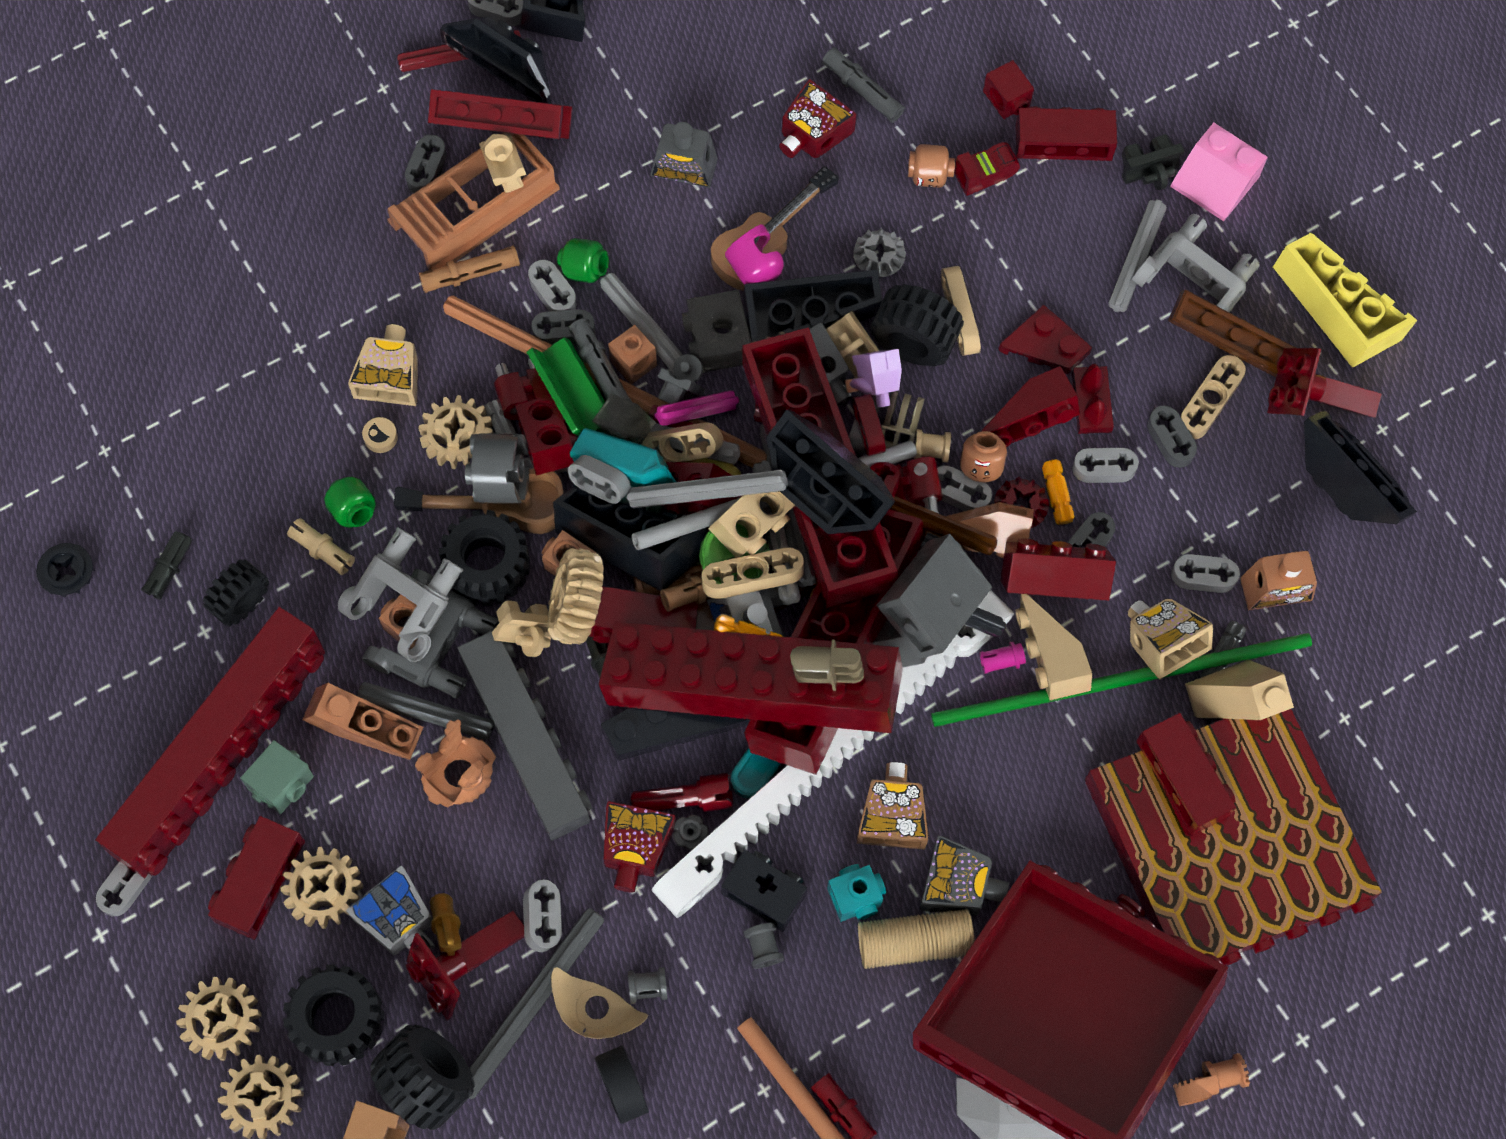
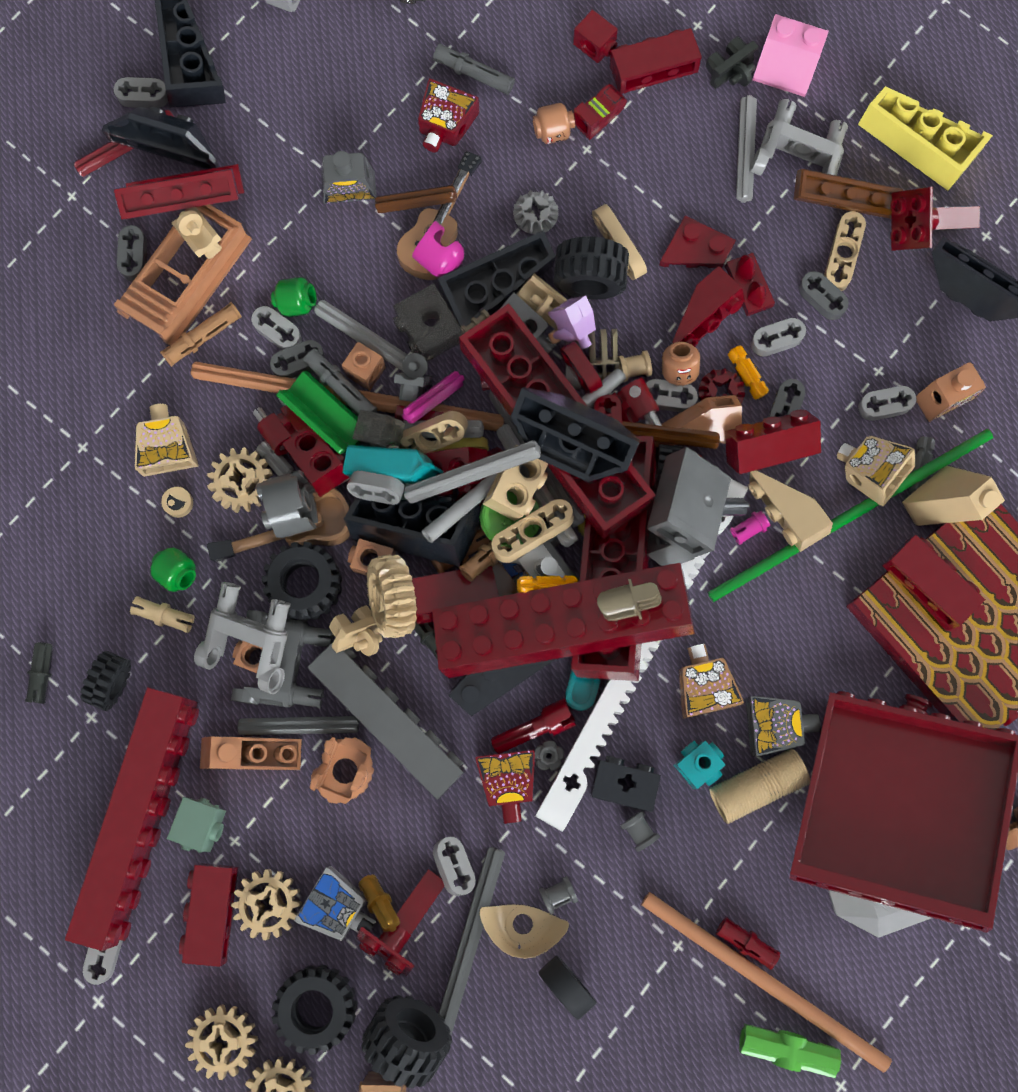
camera: 15 degrees left, 10 degrees up
none -> reddish brown axle [375,185,457,213]

